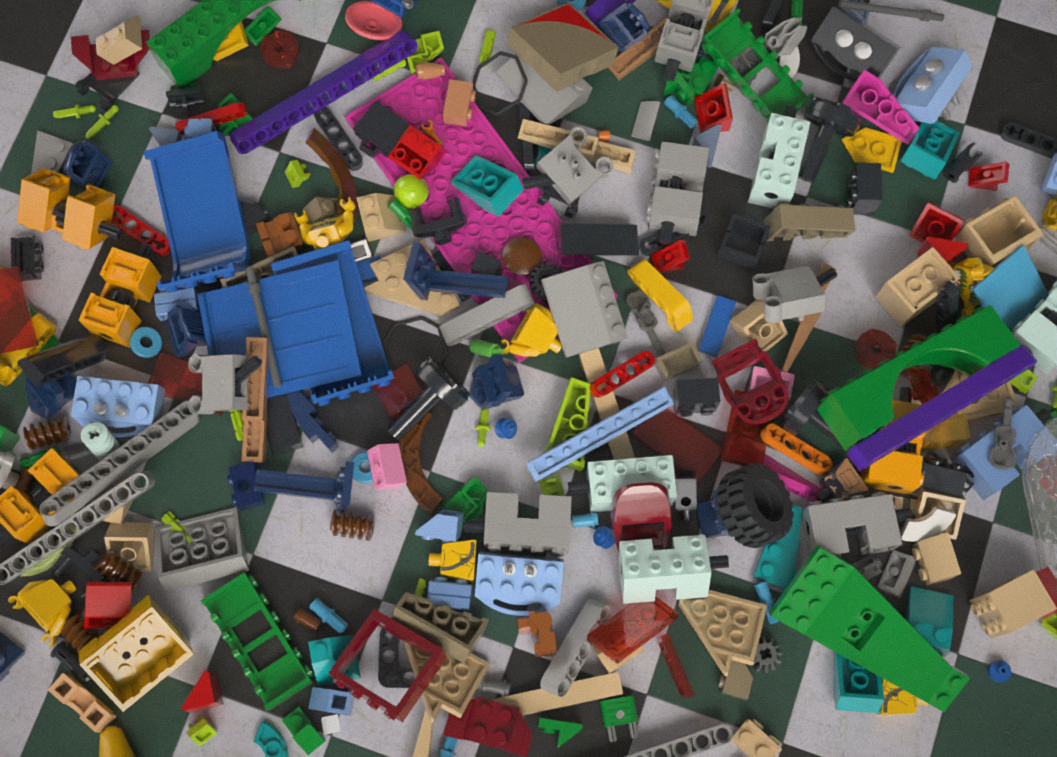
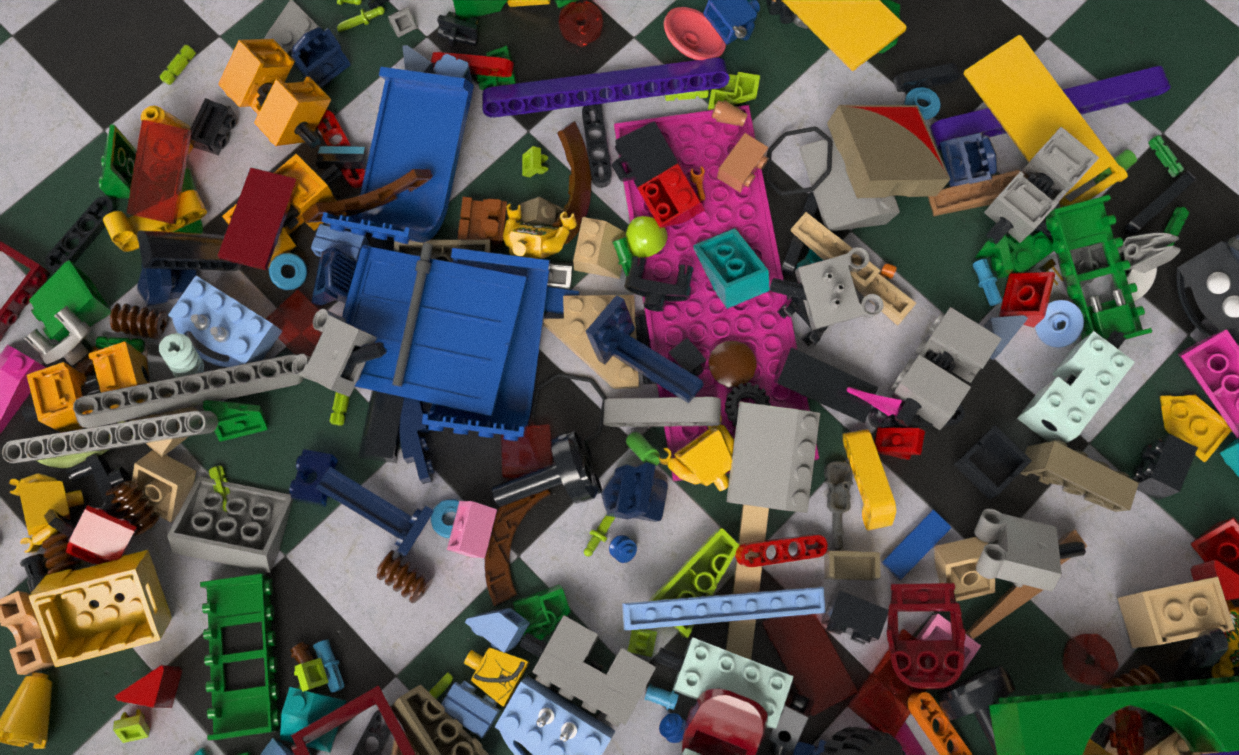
camera: 25 degrees right, 0 degrees up
black arch [240,201,269,236] -> none
medium nougat slope [242,337,268,462] -> none
lime axle [479,29,496,66] -> none
light grey slope [631,101,660,141] -> none
black piece [798,96,862,183] -> none
none -> black tile [44,509,75,538]
none -> green wing [203,400,268,442]
none -> dark red tile [217,167,299,271]
none -> lime tile [294,658,329,692]
none -> reddish brown tile [302,169,433,223]
none -> black slope [315,146,366,169]
none -> light grey slope [388,7,418,37]
none -> dark pink piece [847,387,903,416]
none -> light blue dish [1036,300,1084,348]
none -> green piece [1090,289,1137,340]

